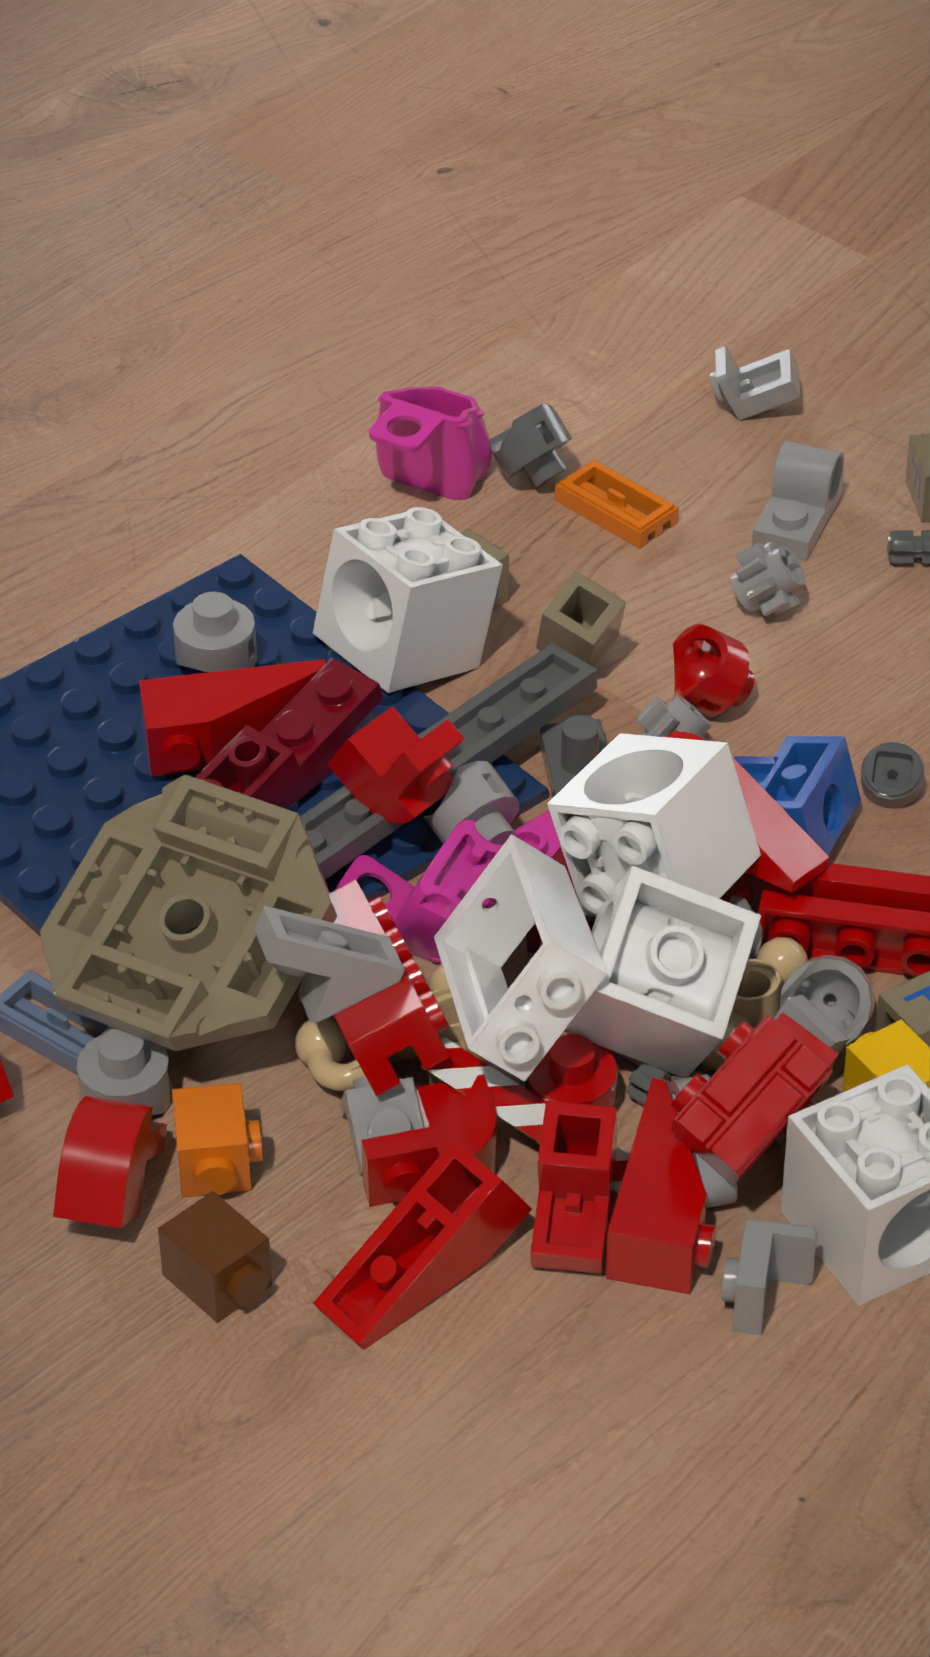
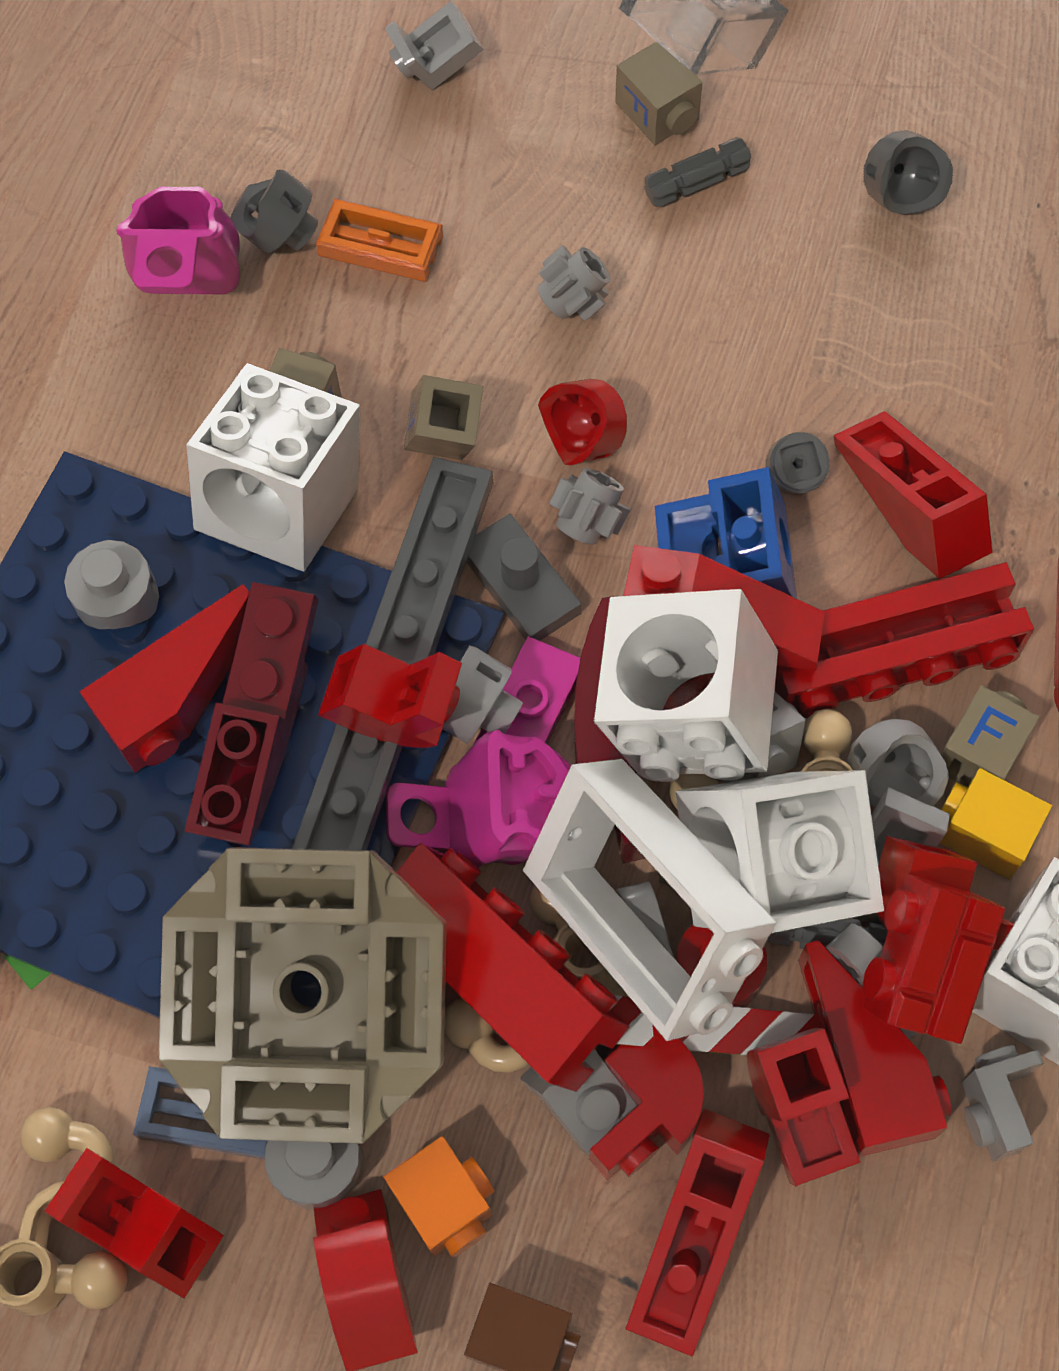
camera: 25 degrees left, 25 degrees up
light grey slope [254,906,405,1023] -> none
light grey plate [752,440,844,561] -> none

